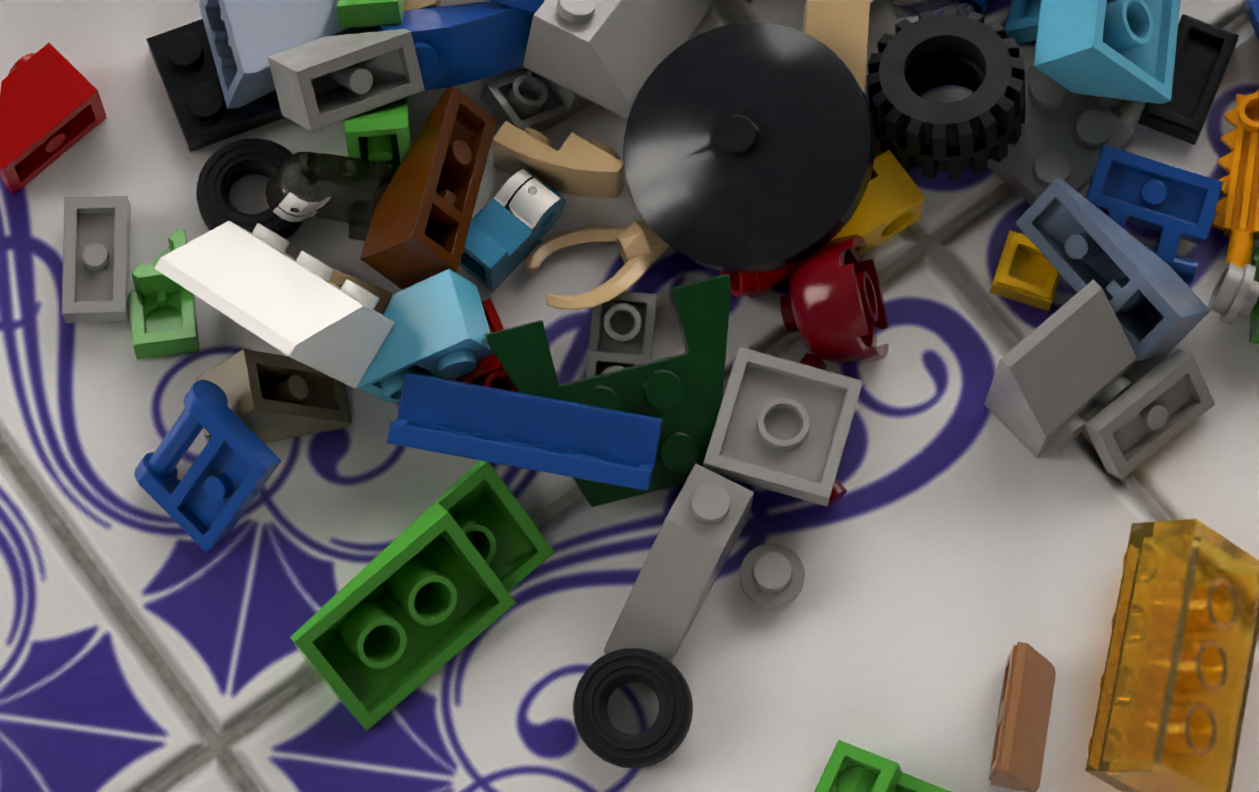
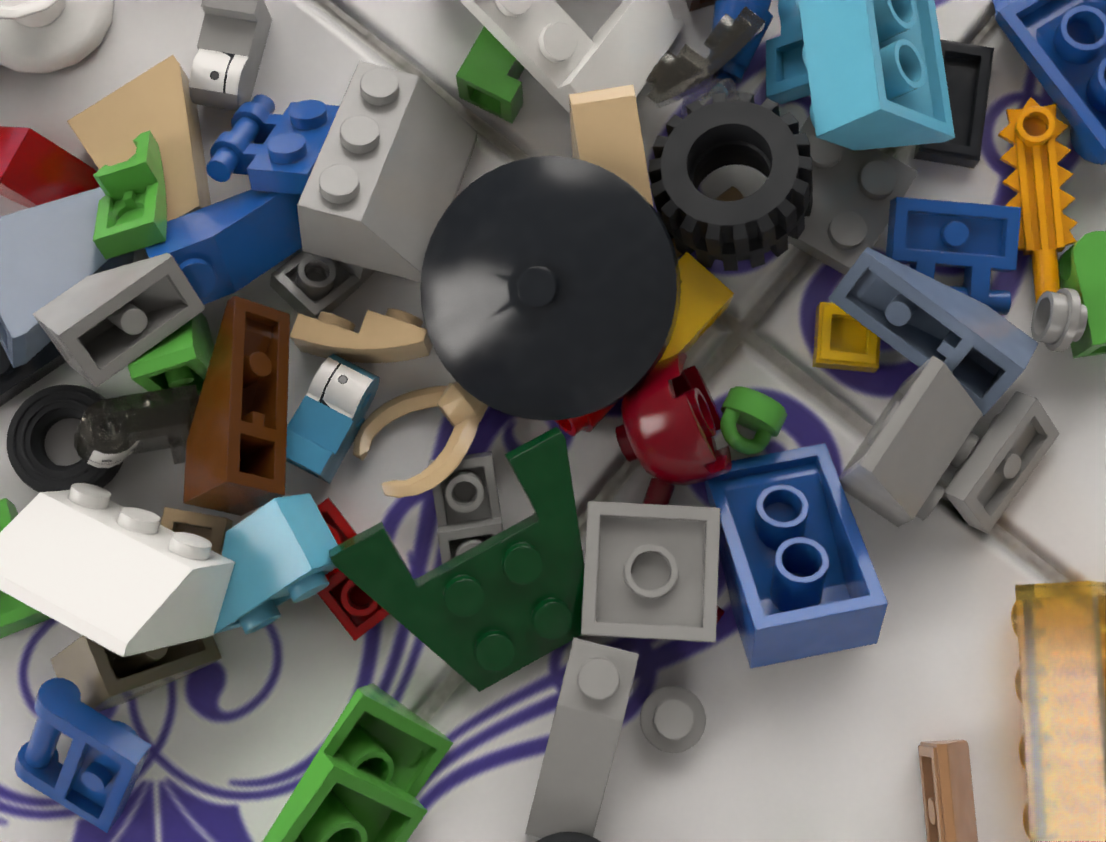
camera: 10 degrees left, 10 degrees up
blue fence [387,372,663,491] -> none
none -> blue slope [704,443,888,669]
none -> bright green tile [720,386,788,455]

